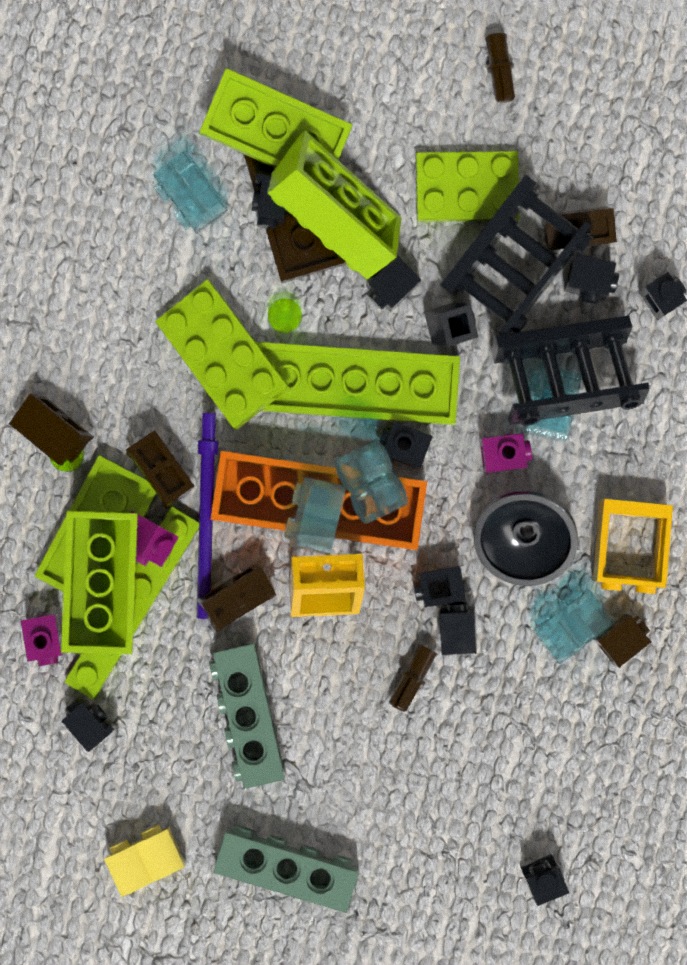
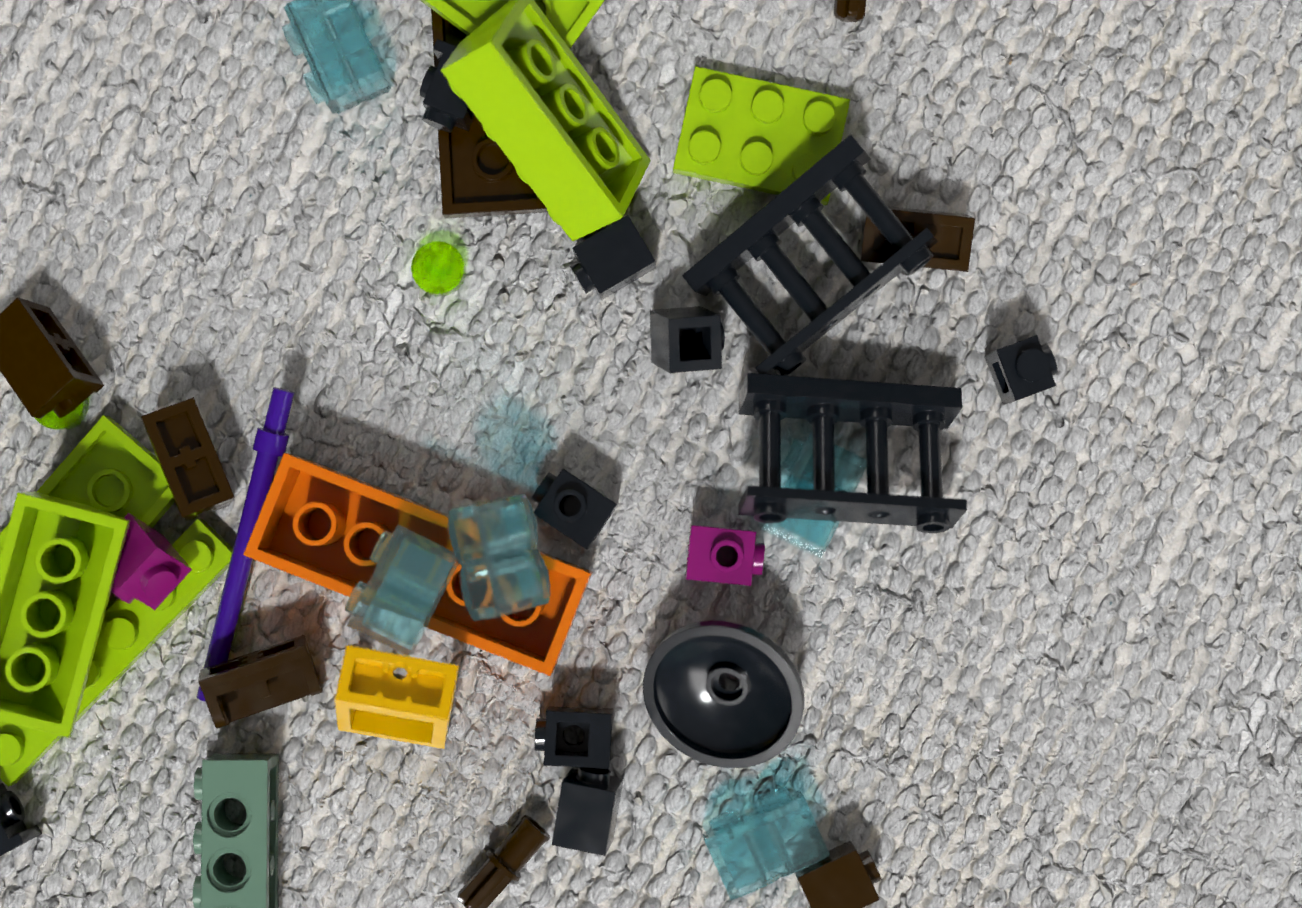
camera: 15 degrees right, 0 degrees up
lime plate [155,279,290,430] -> none
lime plate [257,342,460,426] -> none
black brick [564,253,619,304] -> none
yellow window [592,499,673,594] -> none

